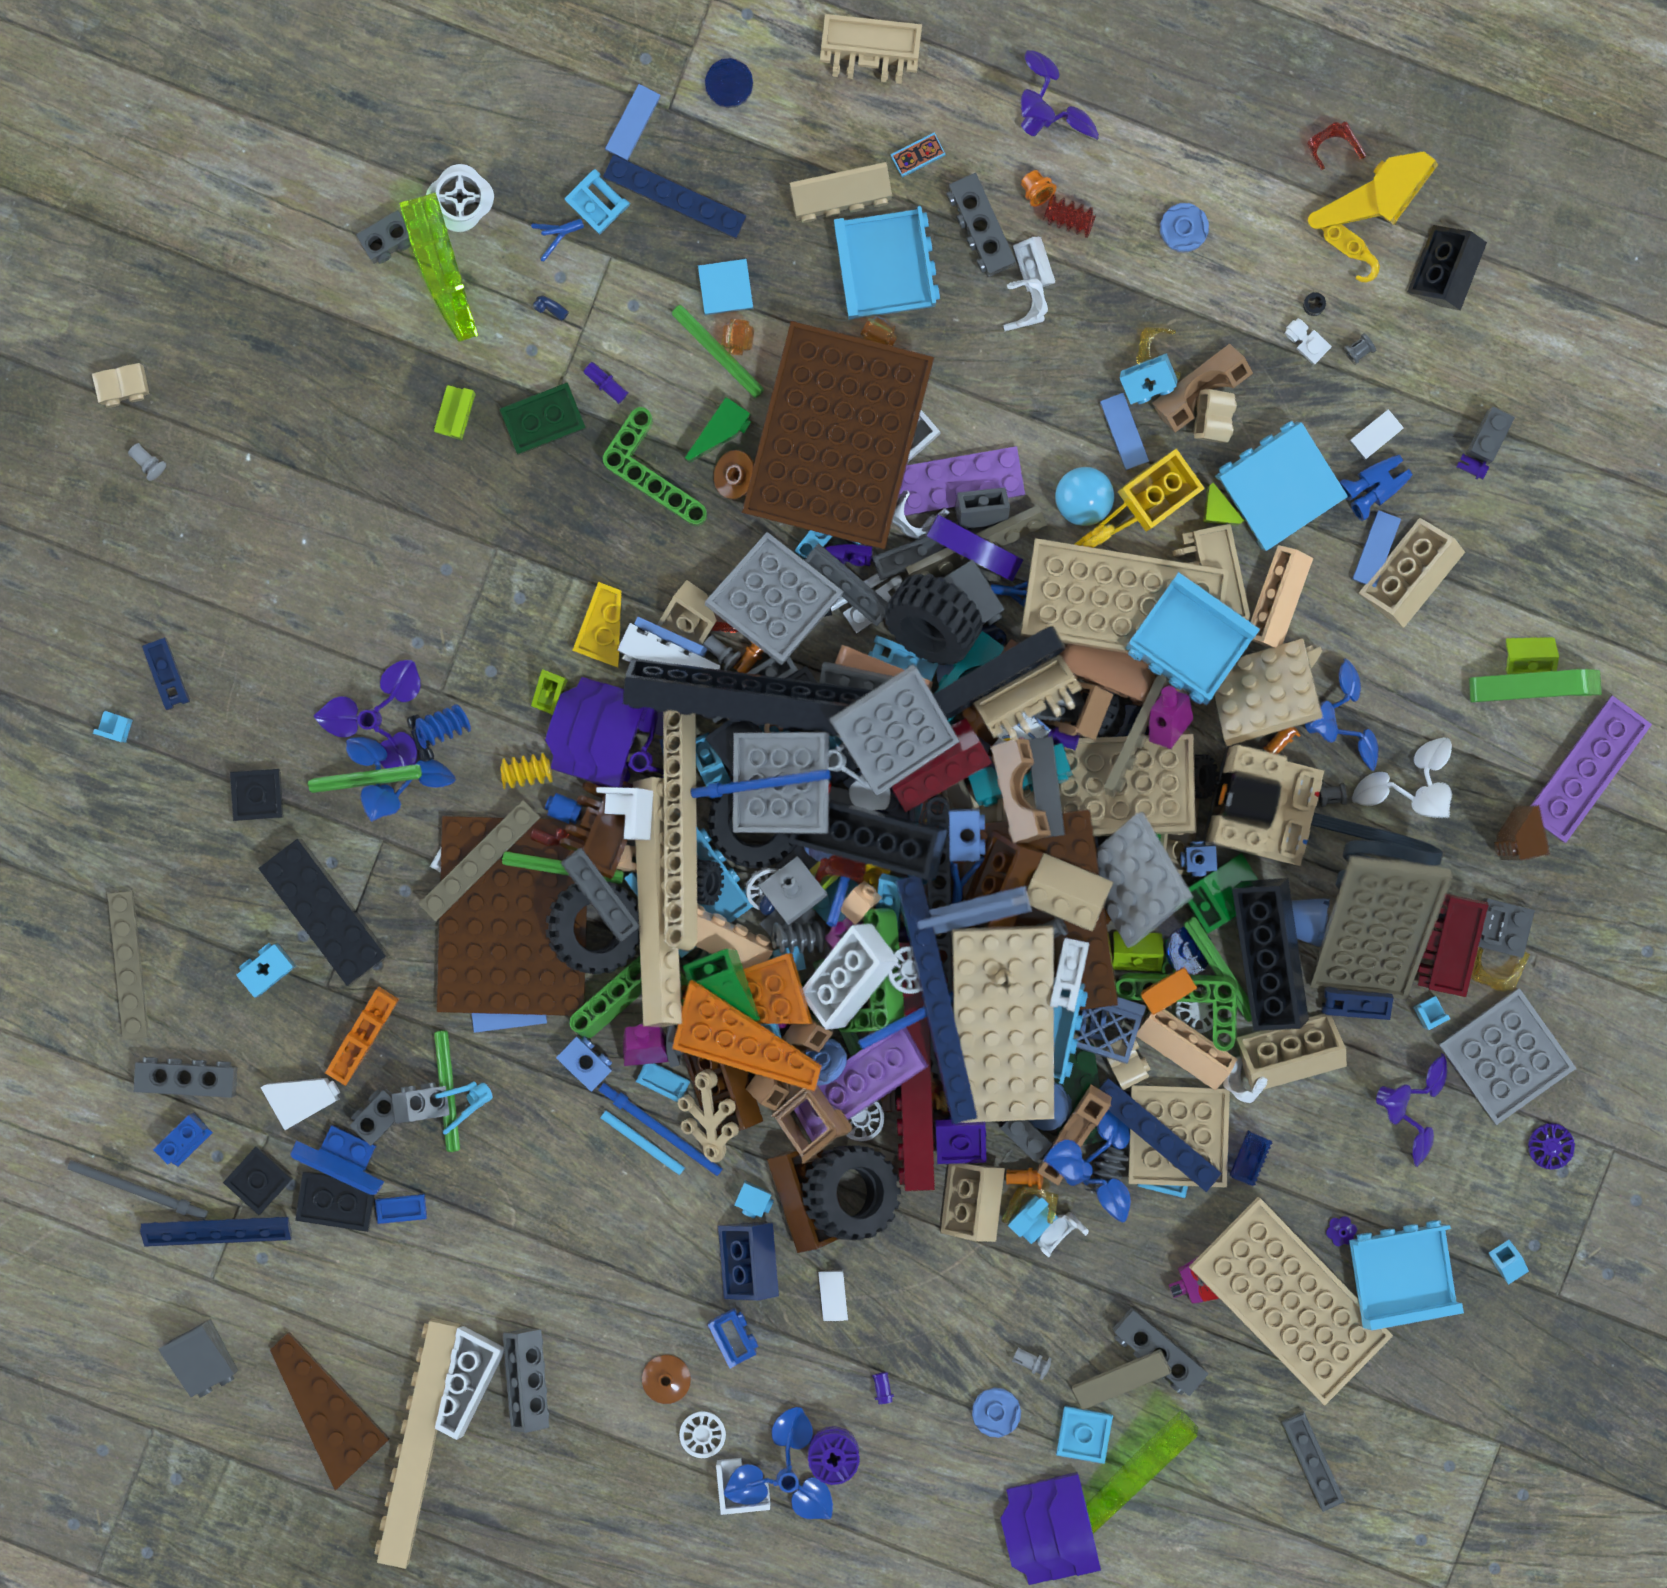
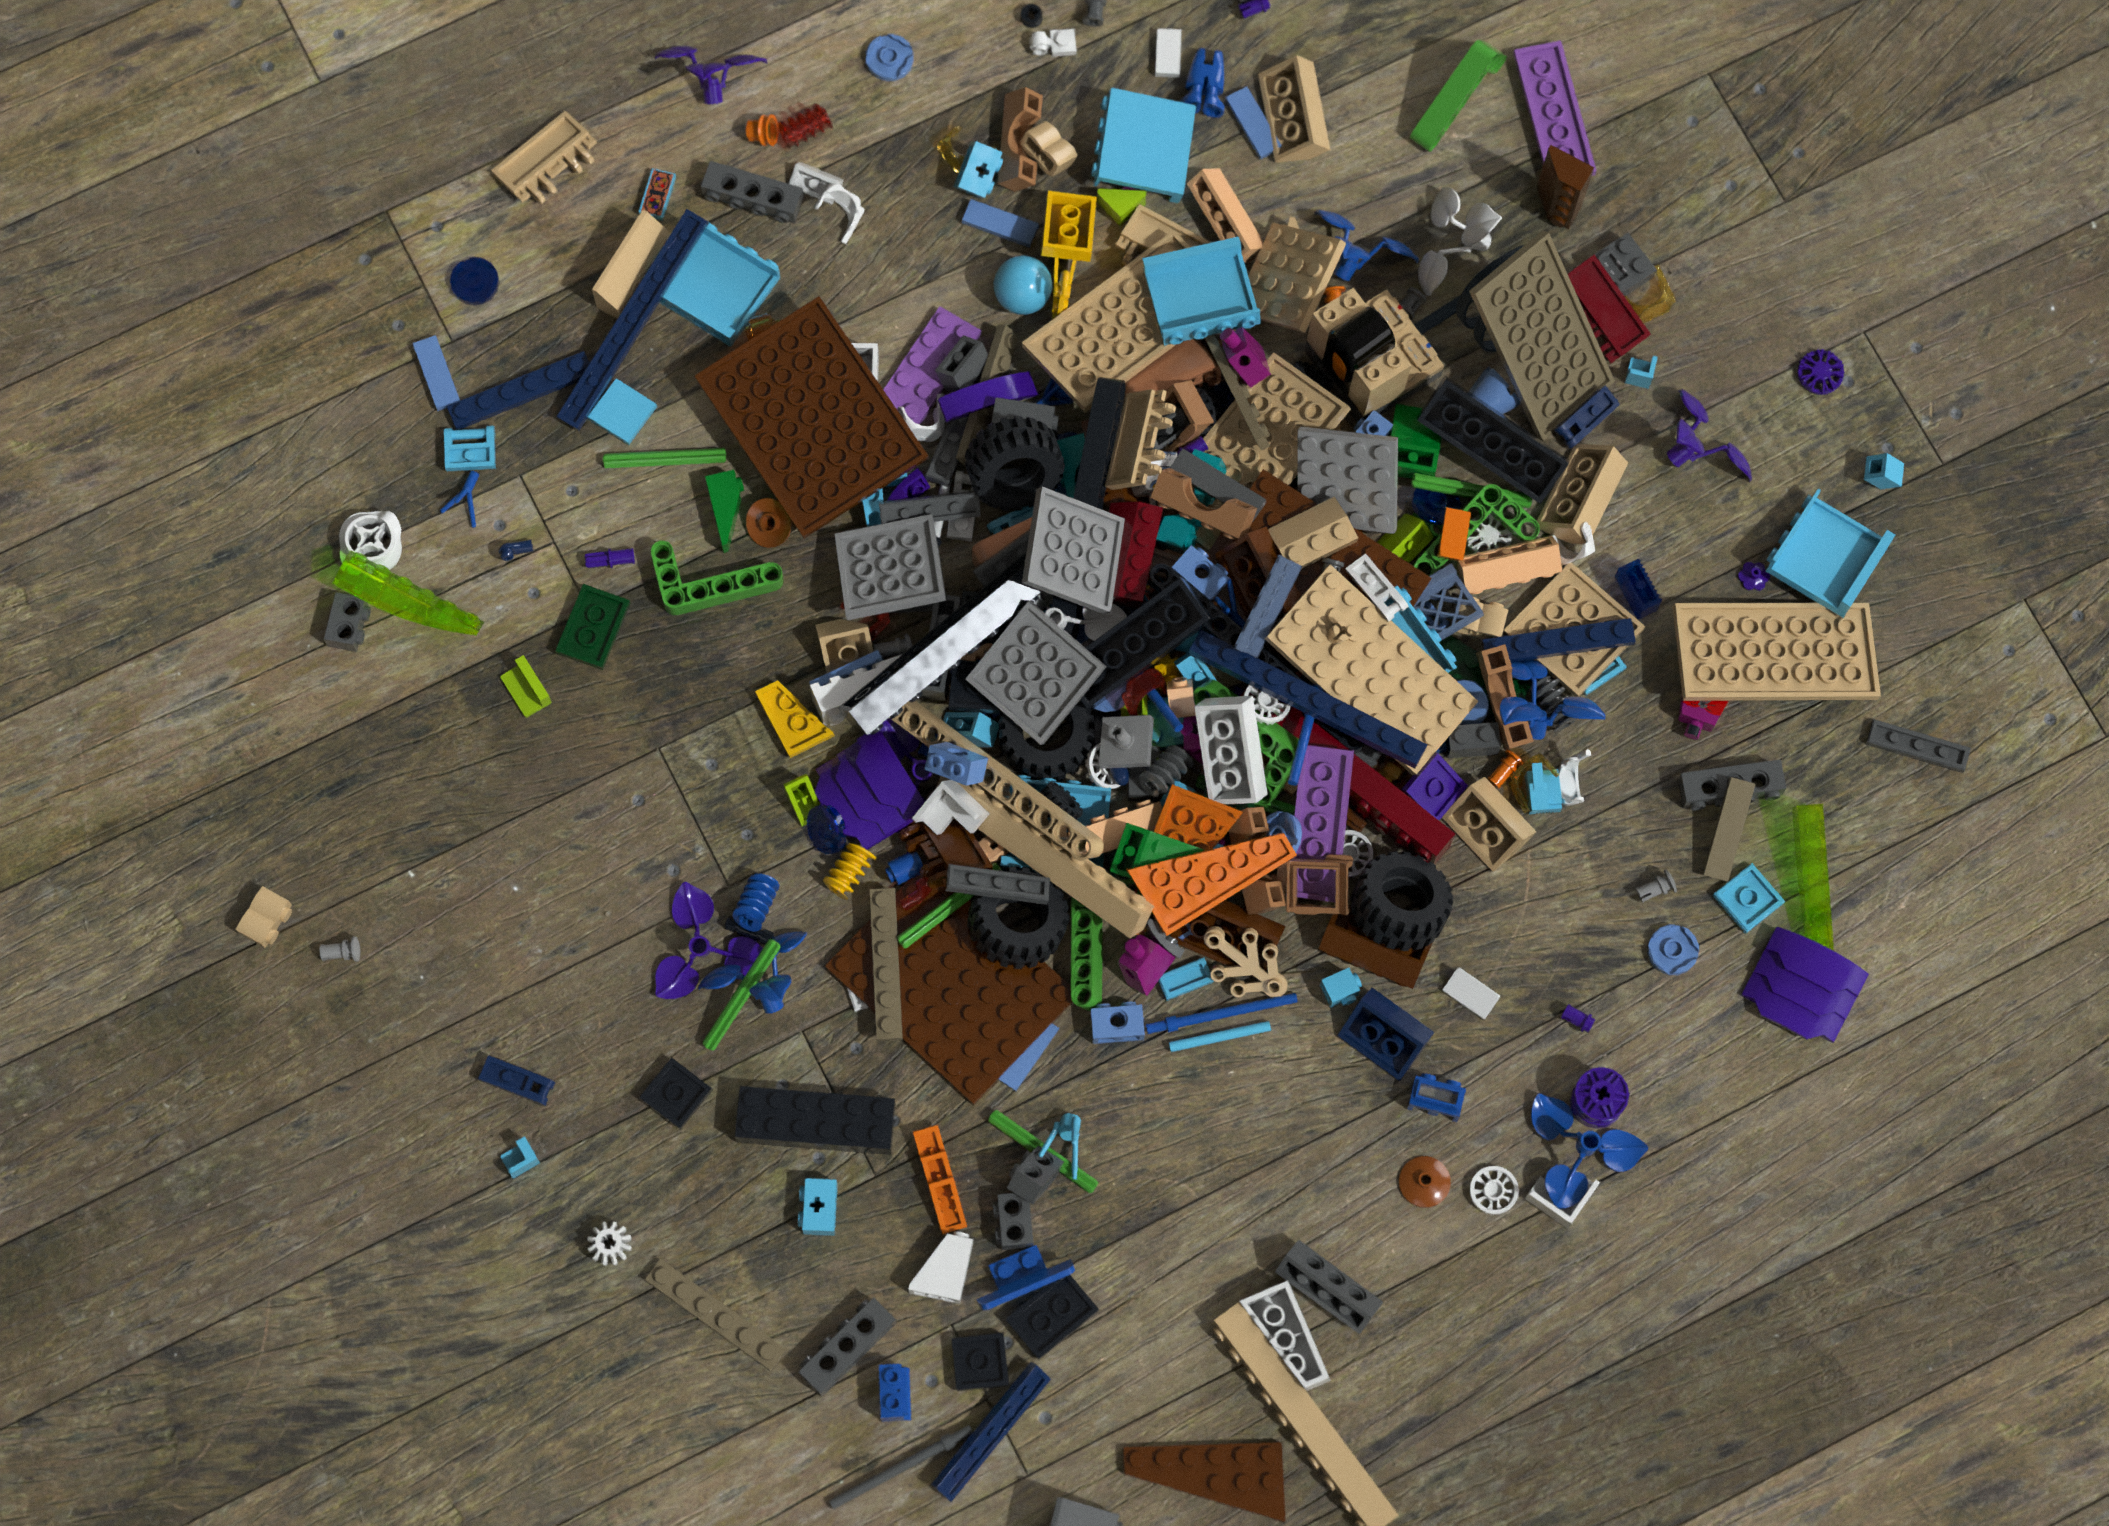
camera: 50 degrees left, 15 degrees down
blue tile [375,1194,427,1224] -> none
blue bar [691,770,830,798] -> none
clear orange head [721,319,755,356] -> none
orange pin [733,642,767,673] -> none
light grey plate [1438,988,1576,1125] -> none
lime panel [1505,637,1559,675] -> none
none -> dark blue plate [557,209,709,431]
none -> white gear [587,1221,632,1266]
none -> clear blue tile [807,804,846,855]
none -> medium blue brick [925,742,988,786]

